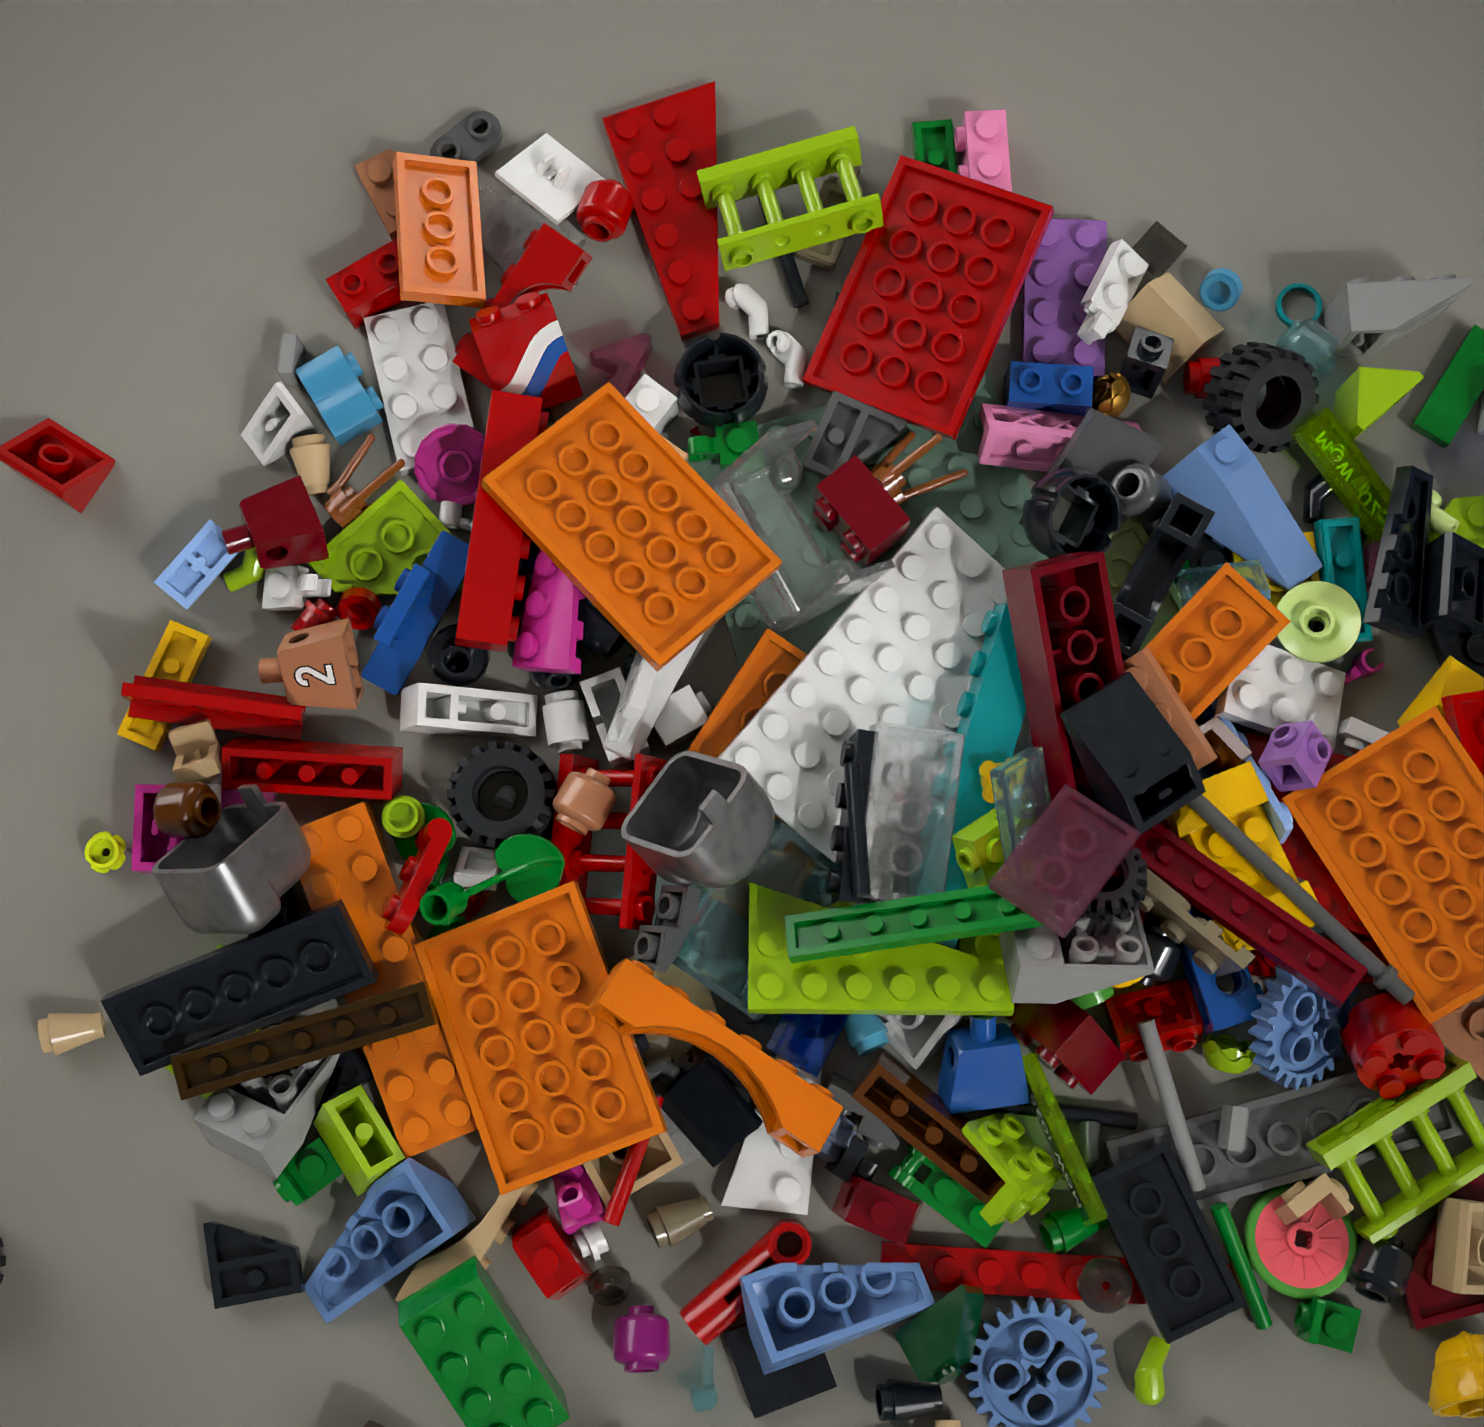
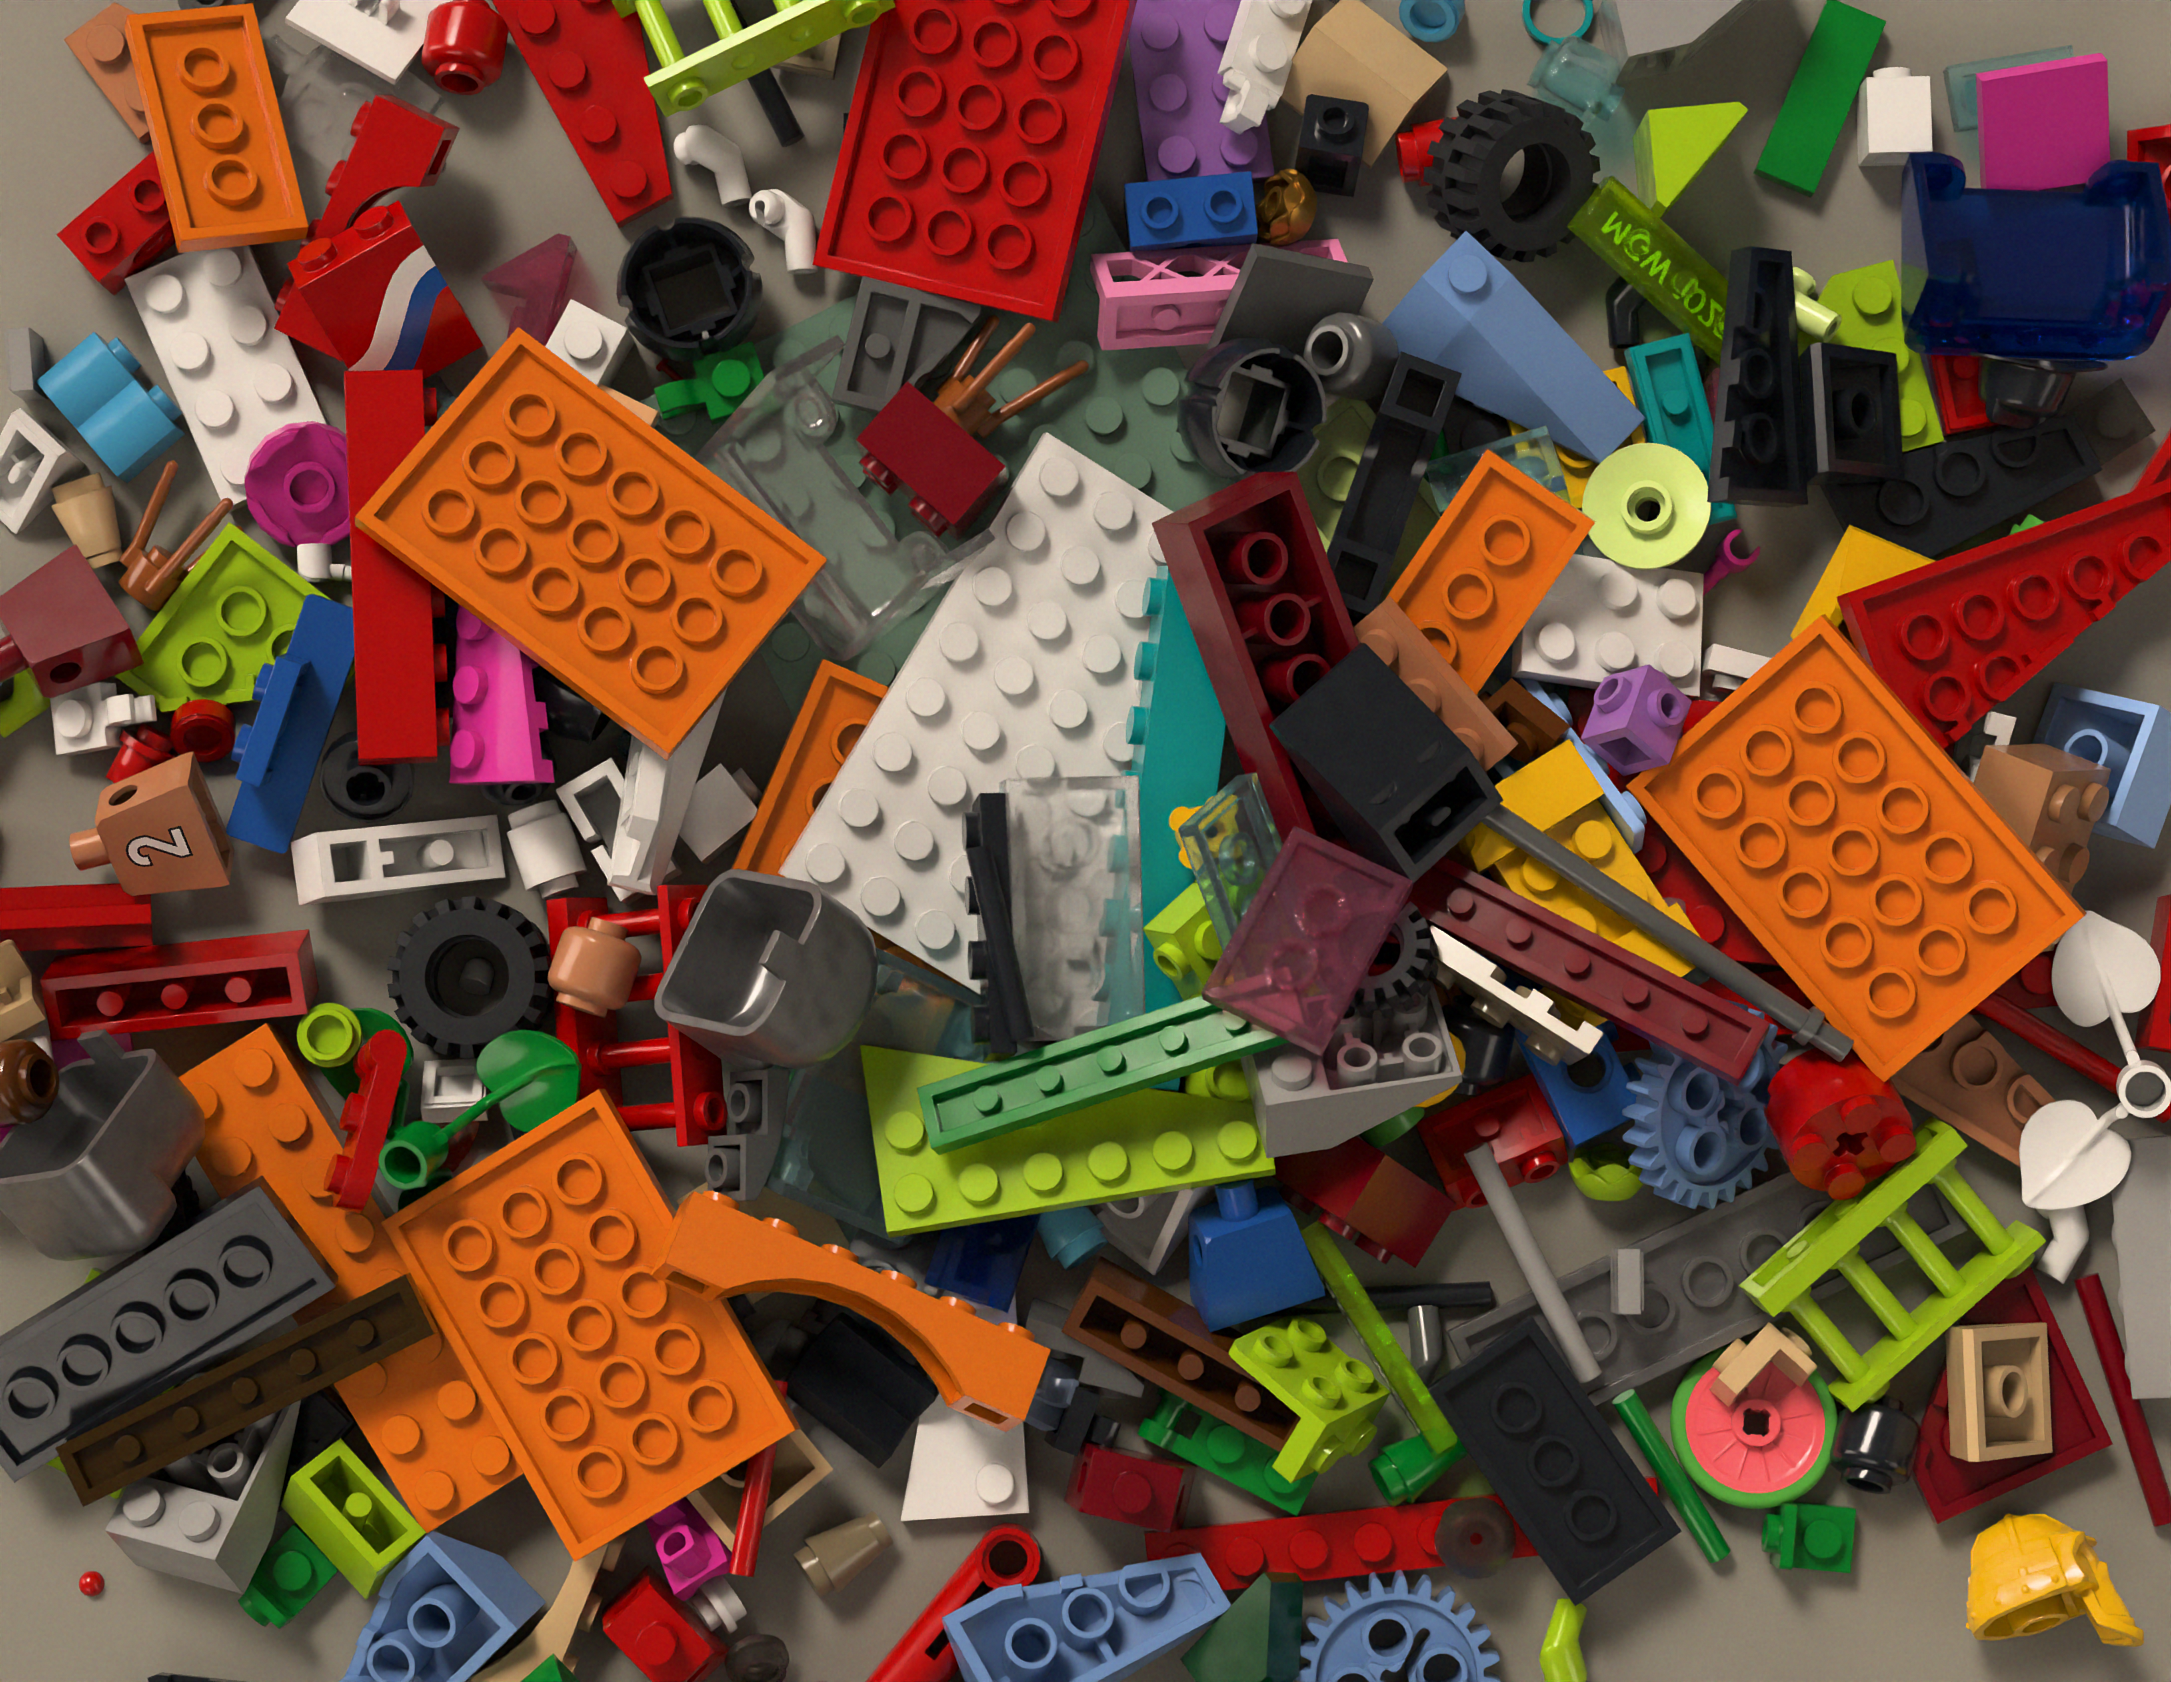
camera: 10 degrees left, 5 degrees up
none -> red piece [79,1571,105,1597]

